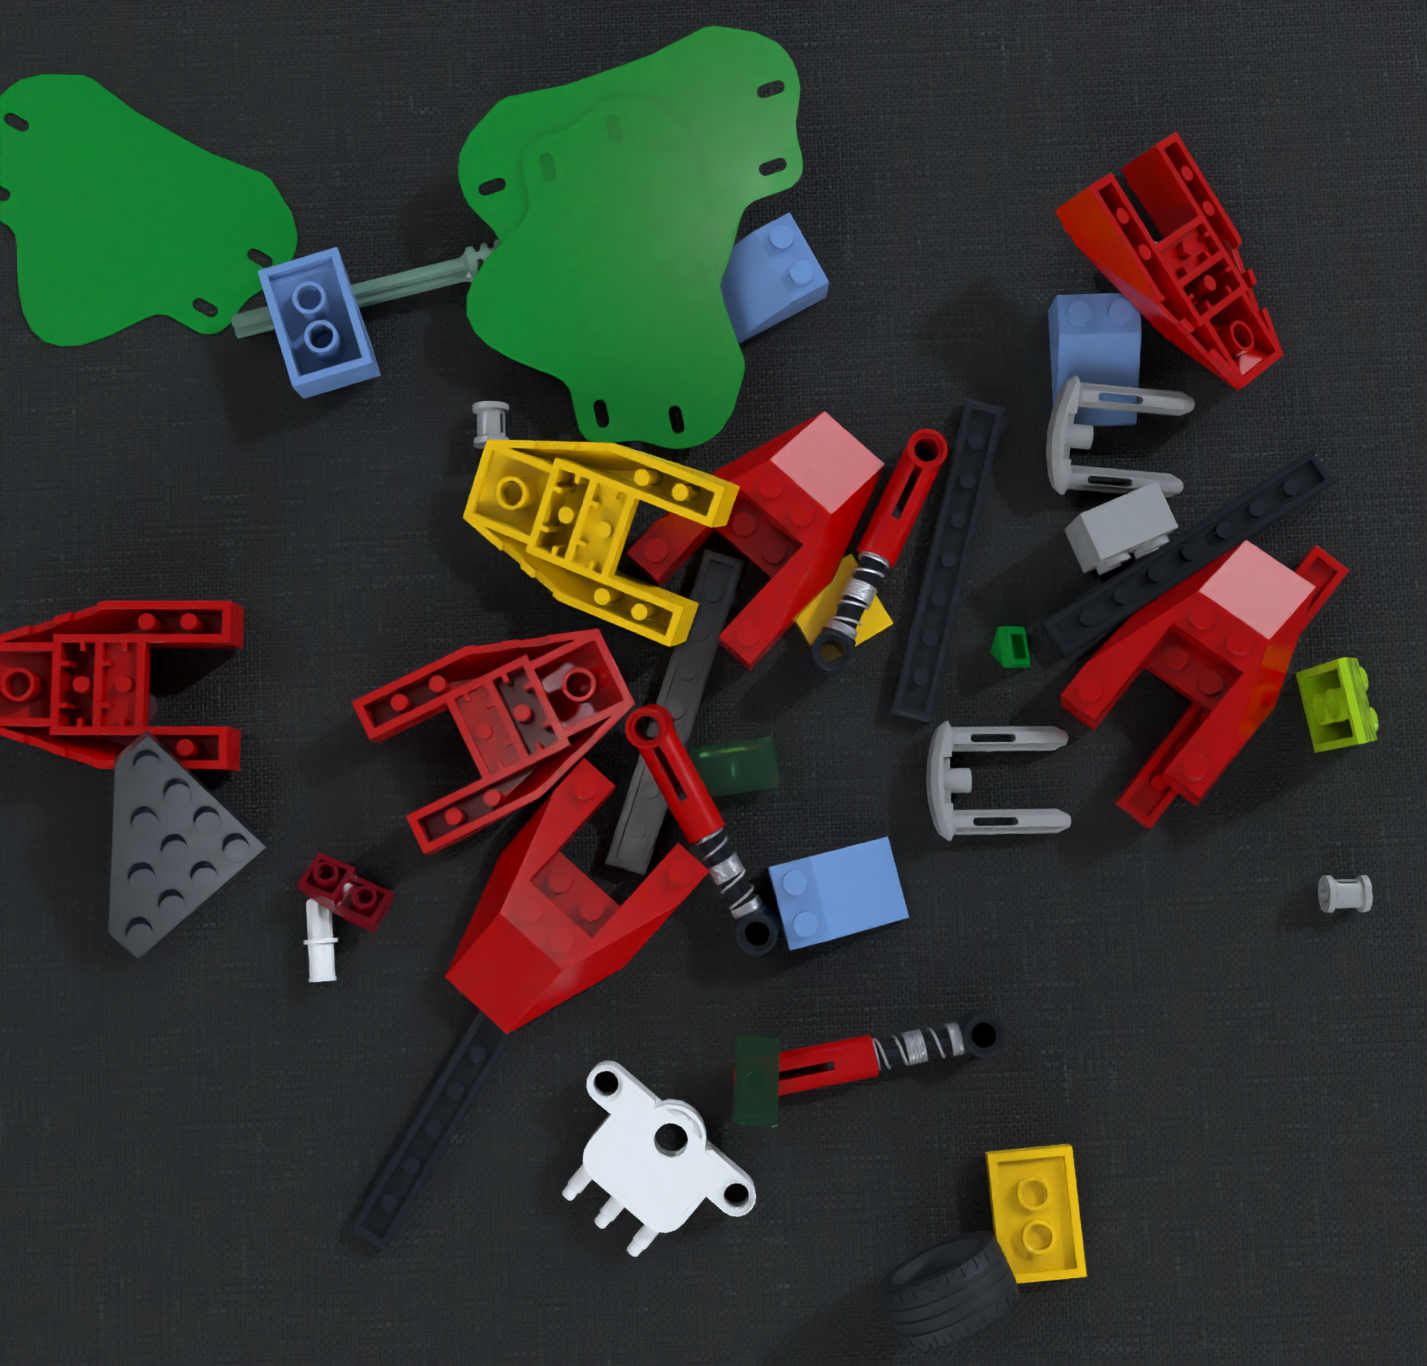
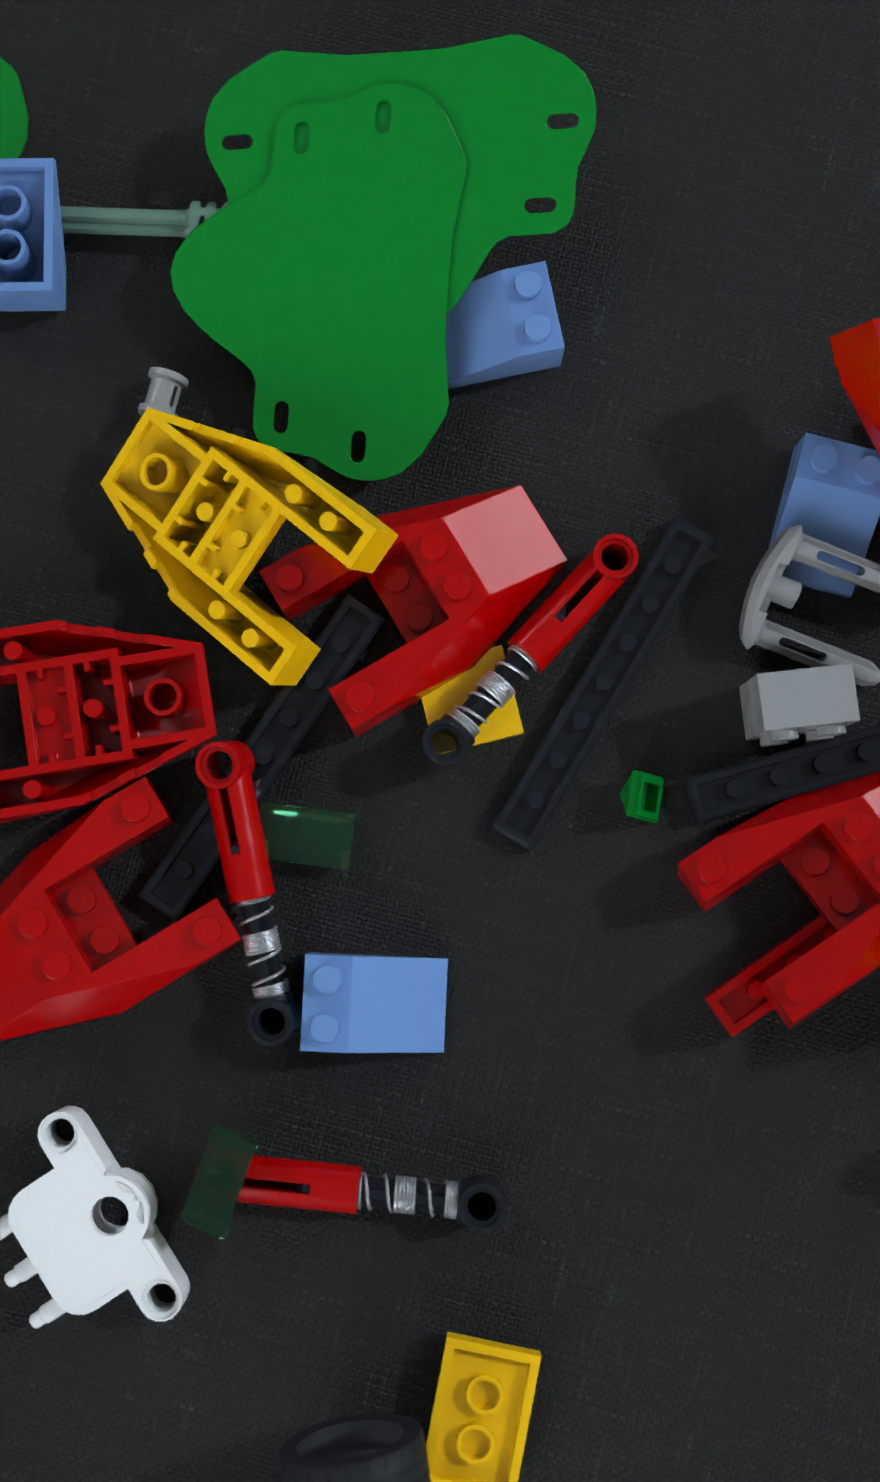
camera: 20 degrees right, 0 degrees up
light grey piece [926,721,1071,841] -> none

